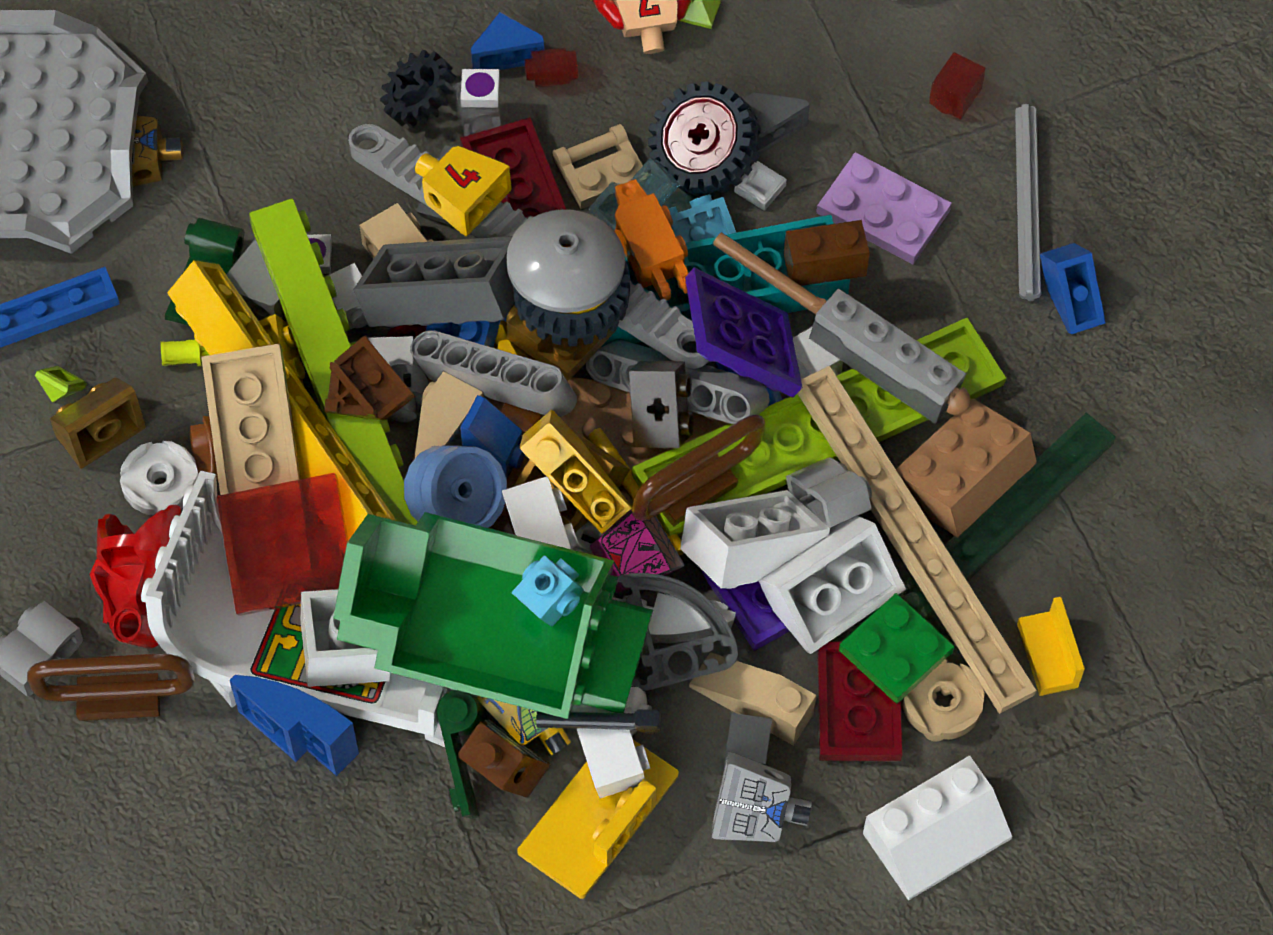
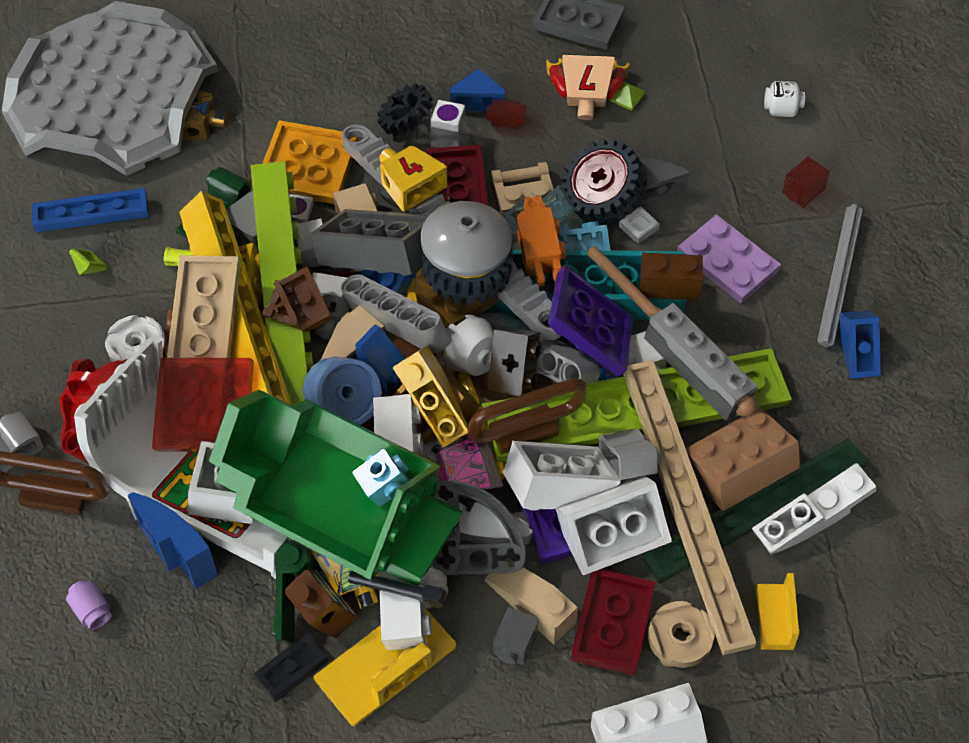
camera: 15 degrees right, 5 degrees down
pearl gold slope [50,377,146,469] -> none
light grey torso [712,752,812,842] -> none
green plate [839,593,954,704] -> none
none -> lavender brick [66,580,112,630]
none -> black plate [254,634,328,702]
none -> light orange plate [262,120,359,205]
none -> white cone [442,315,494,376]
none -> white slope [752,463,876,555]

